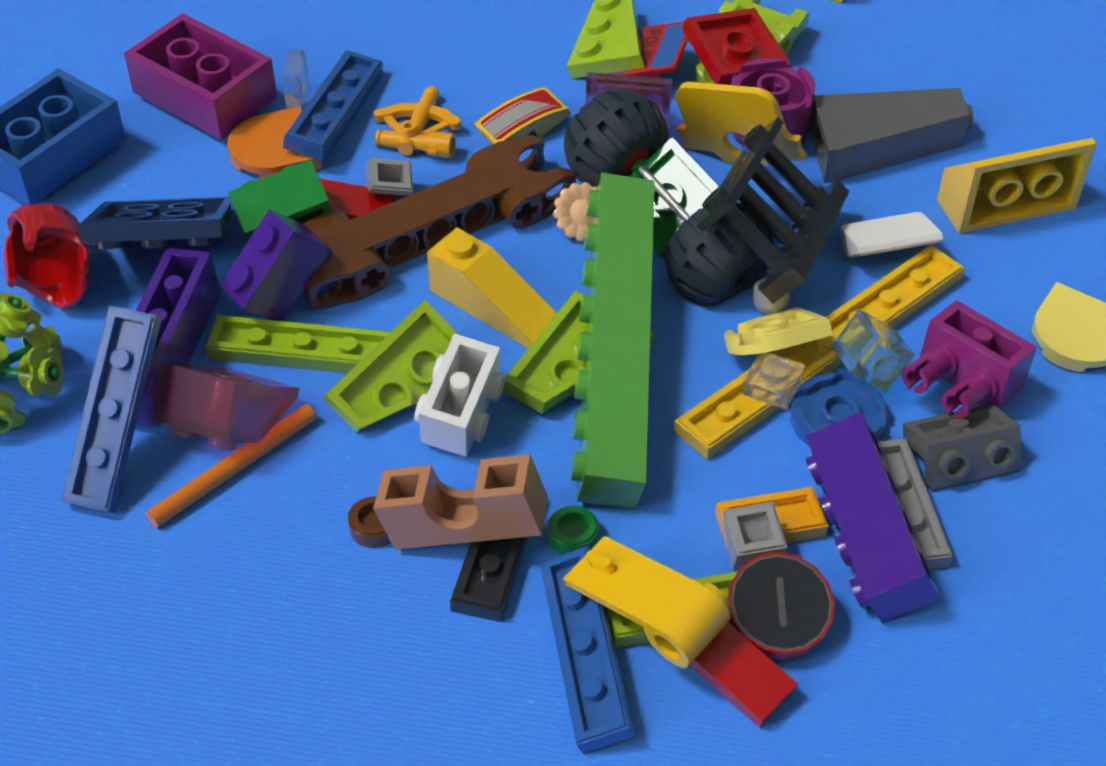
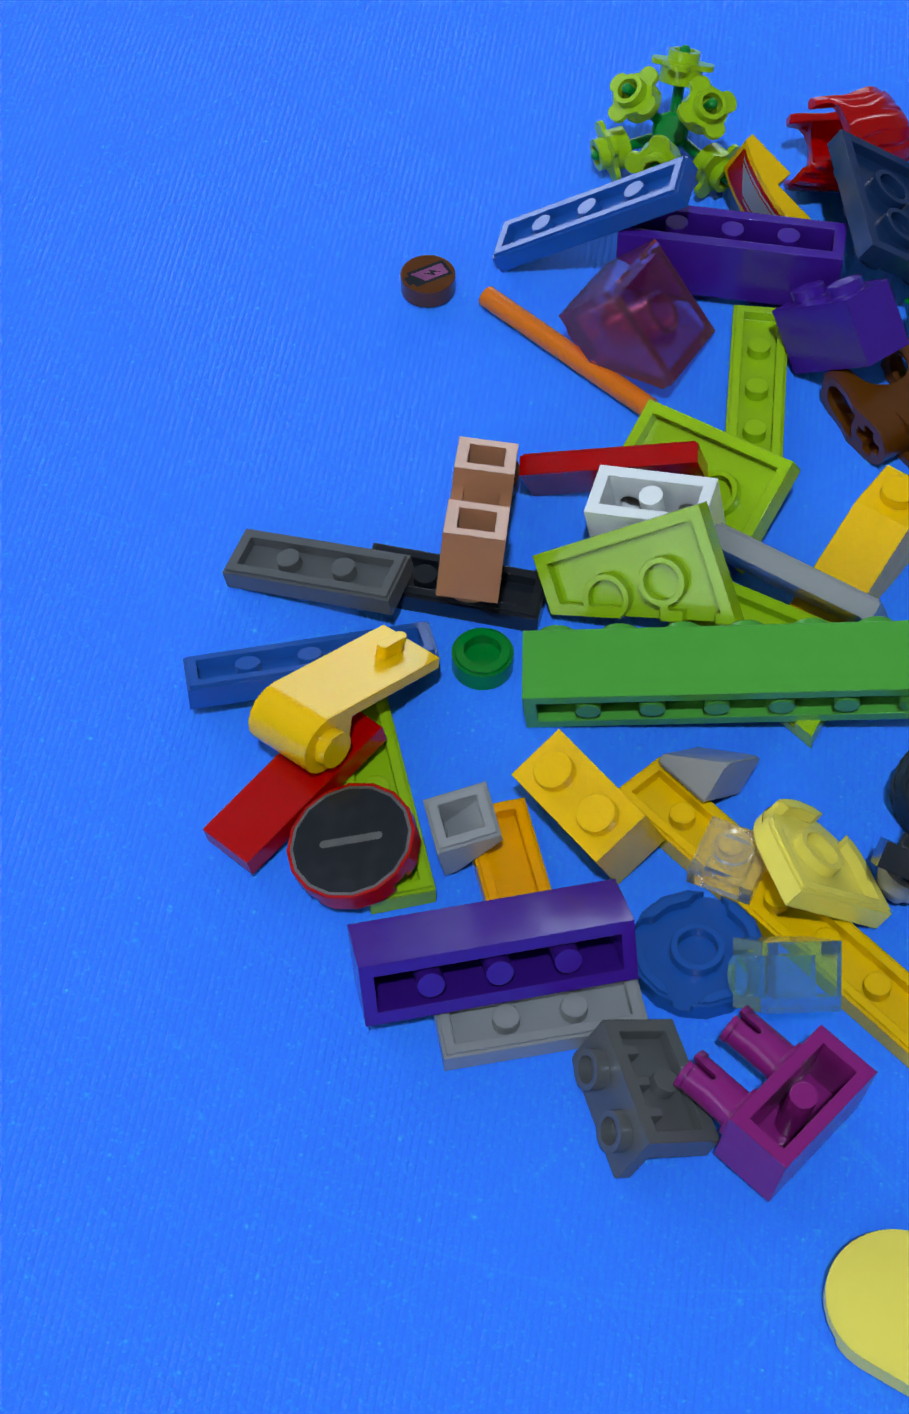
camera: 90 degrees right, 5 degrees up
none -> dark grey tile [222,528,415,615]
none -> reddish brown tile [400,255,456,307]
none -> yellow brick [511,729,665,885]
none -> red tile [519,441,708,496]
none -> lime wing [532,501,744,625]
none -> light grey slope [658,747,760,802]
none -> light grey tile [715,523,889,622]
none -> slope [724,134,812,220]

